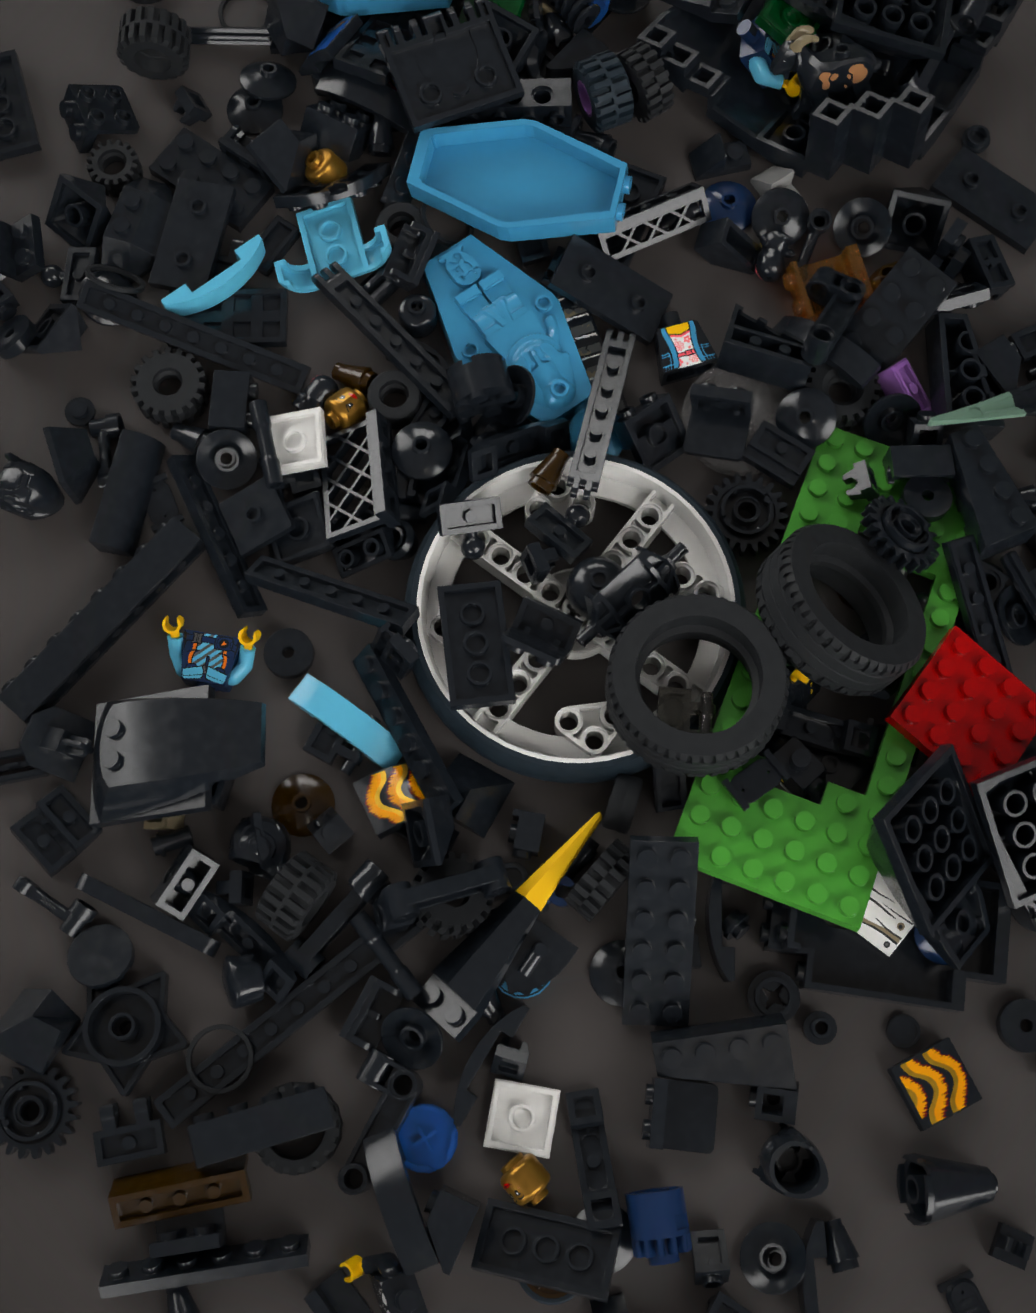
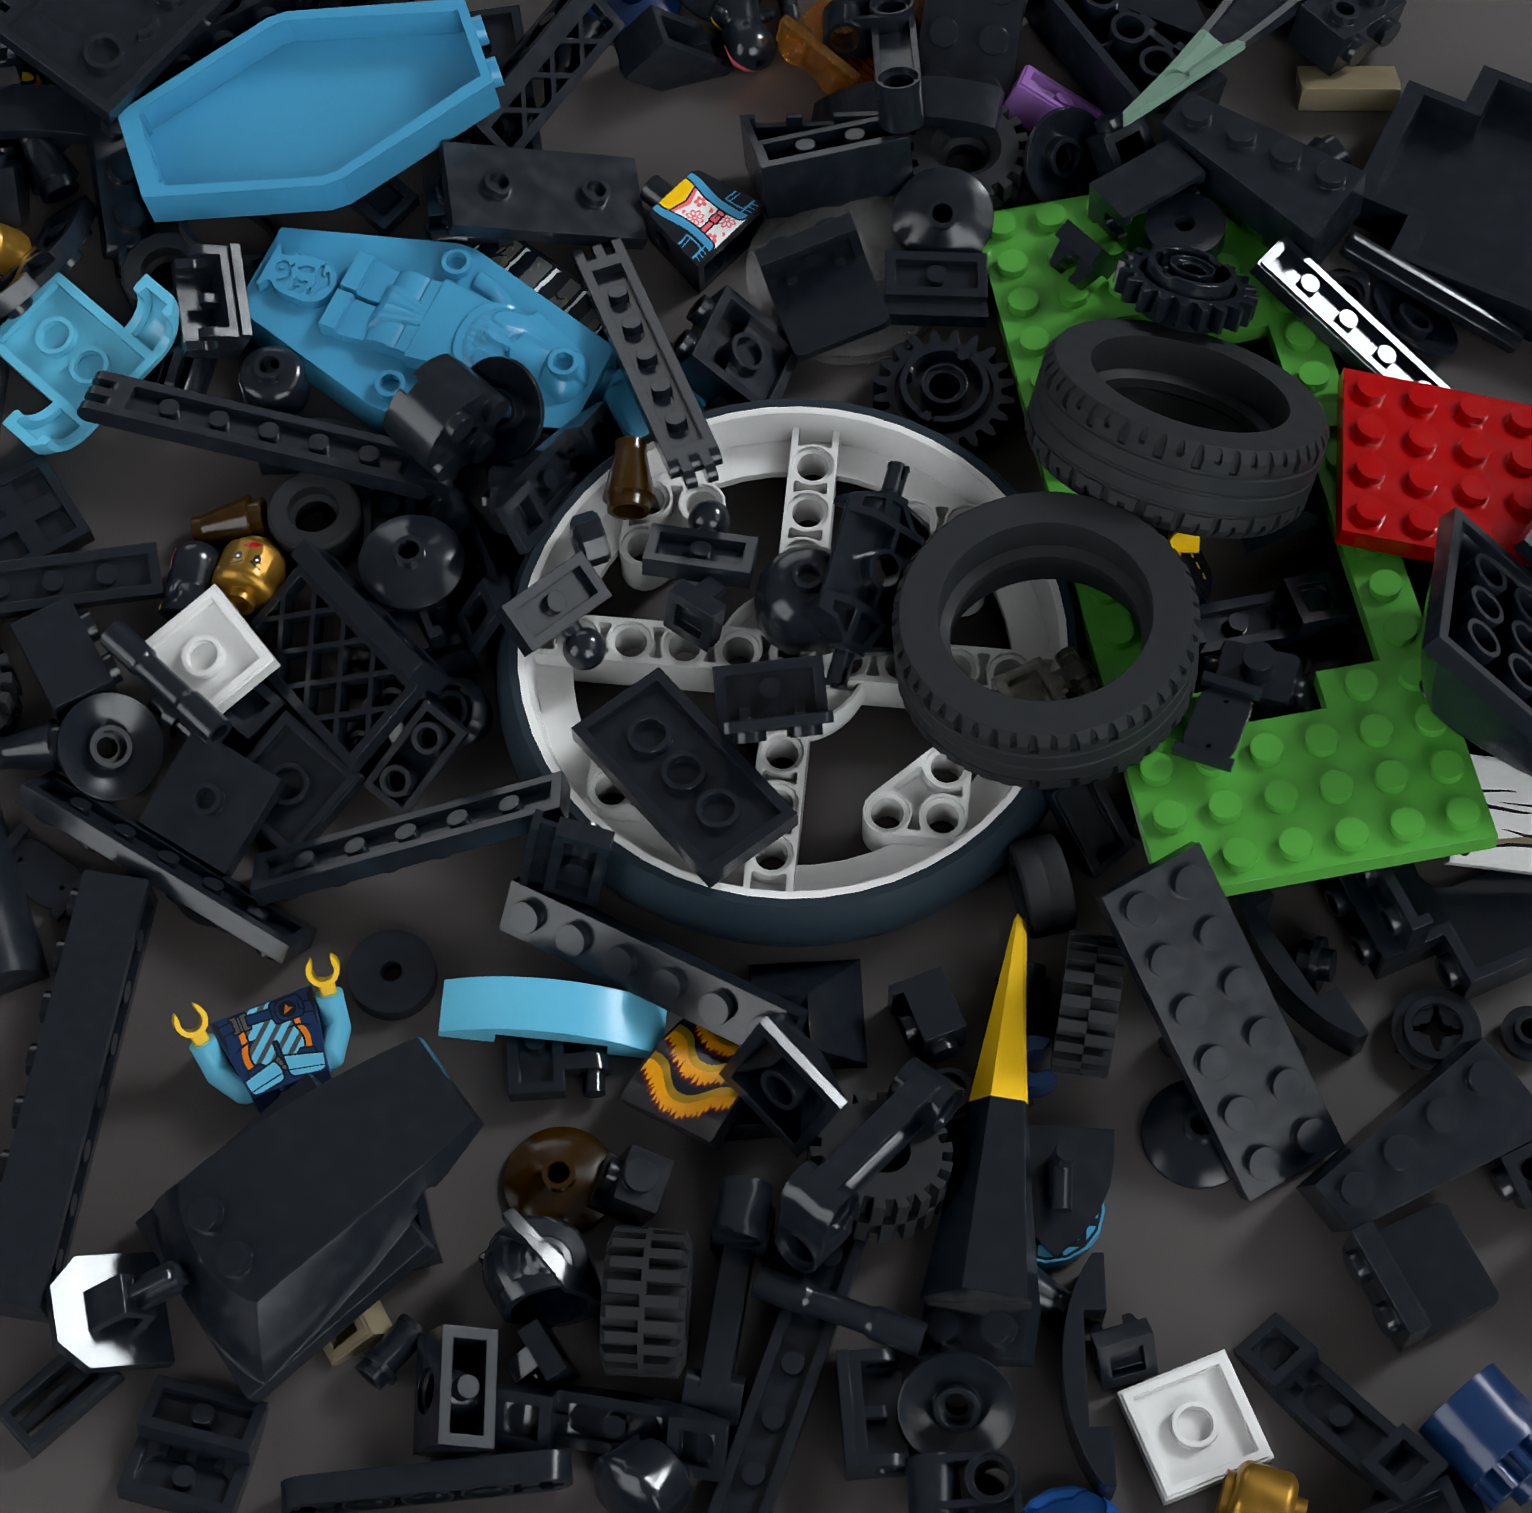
camera: 30 degrees left, 10 degrees down
none -> black tile [570,510,611,567]

